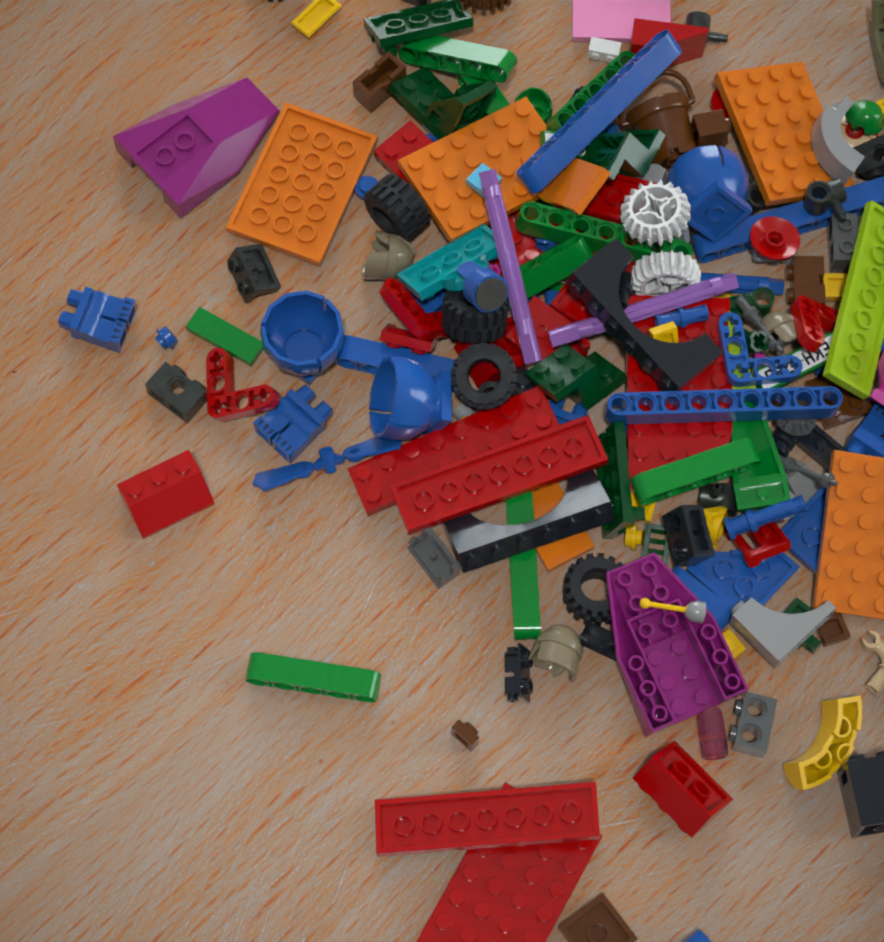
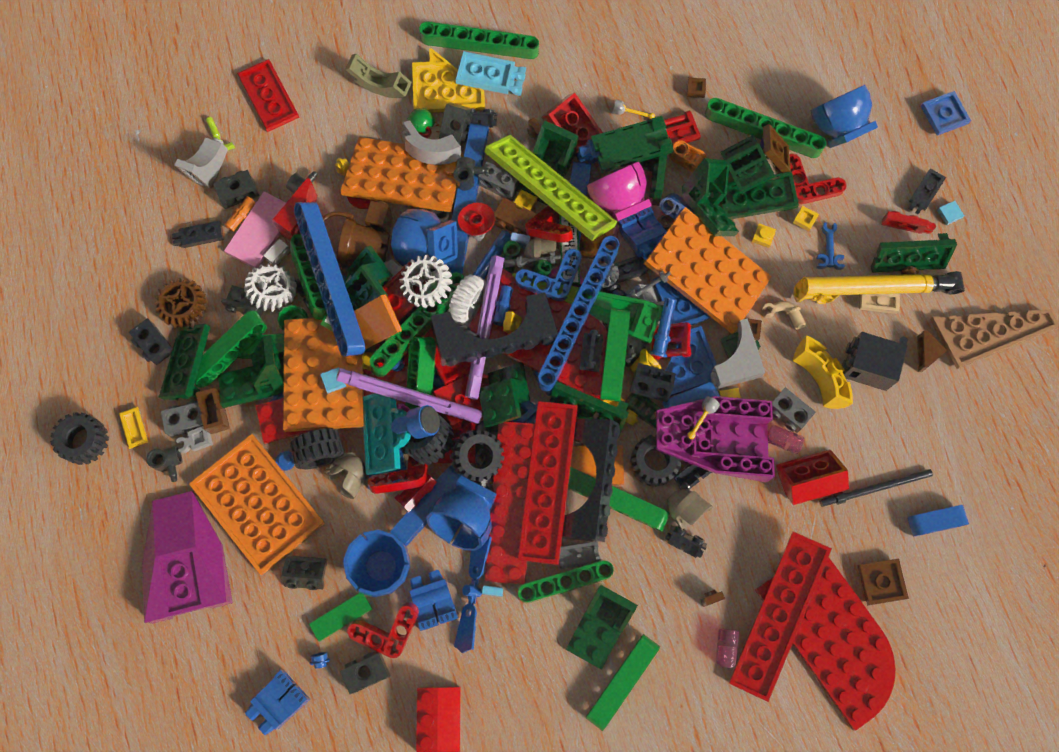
camera: 60 degrees left, 5 degrees up
none -> pearl dark grey piece [146,445,183,482]
none -> dark grey brick [161,401,203,437]
none -> light grey plate [176,426,213,453]
none -> pearl dark grey bracket [221,285,264,317]
none -> white gear [244,263,297,312]
none -> yellow plate [335,158,349,176]
none -> medium azure tile [482,585,504,597]
none -> light blue tile [511,233,530,249]
none -> green beam [518,561,614,604]
none -> dark green bracket [566,585,638,670]
none -> black hinge [580,330,603,372]
none -> clear pink arm [716,629,739,668]
none -> black bar [819,469,933,507]

